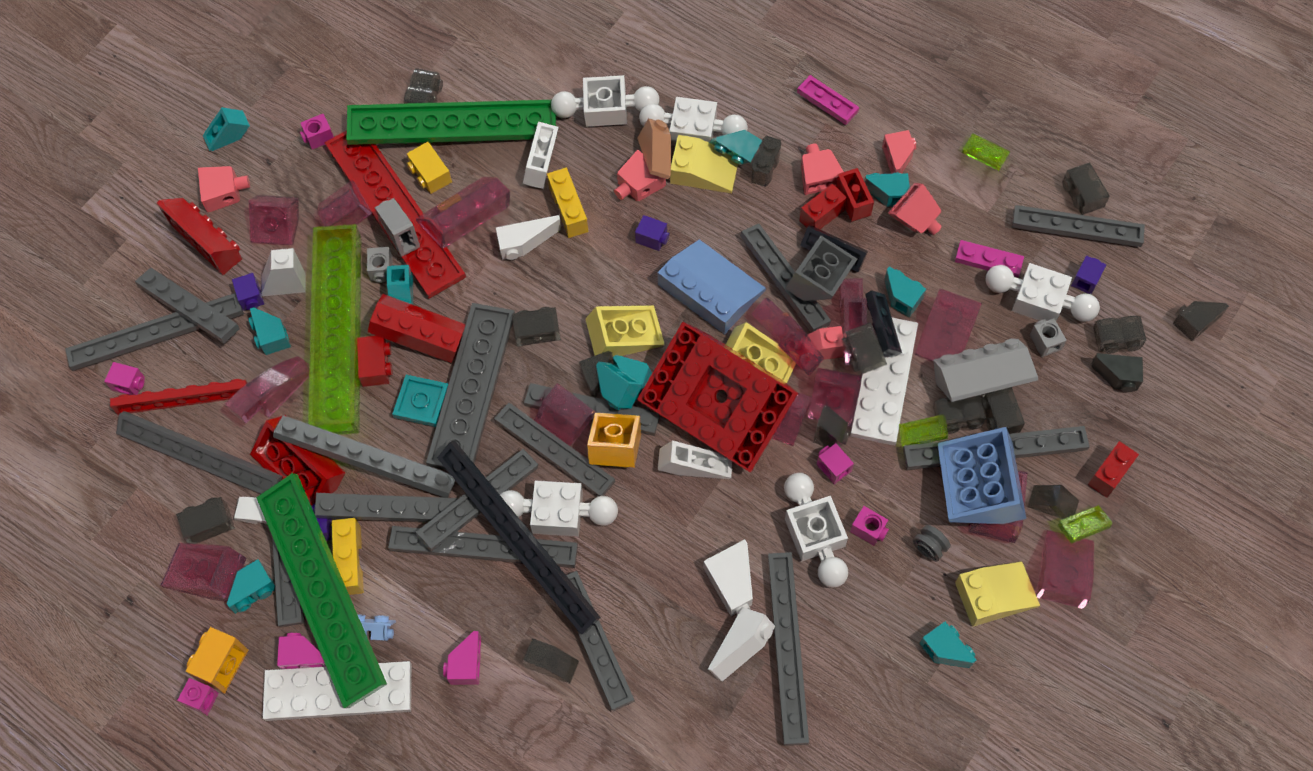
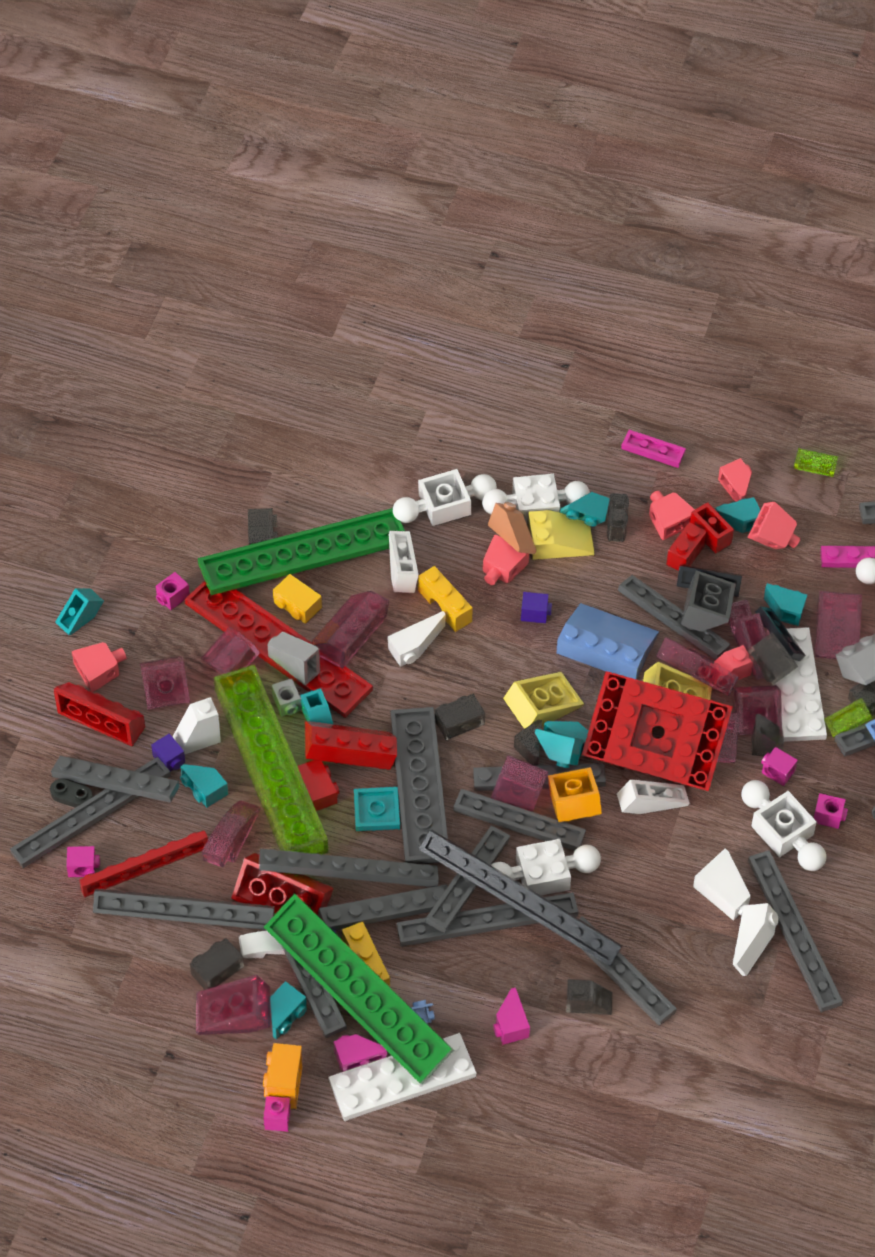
camera: 20 degrees left, 10 degrees down
none -> pearl dark grey plate [50,779,93,808]

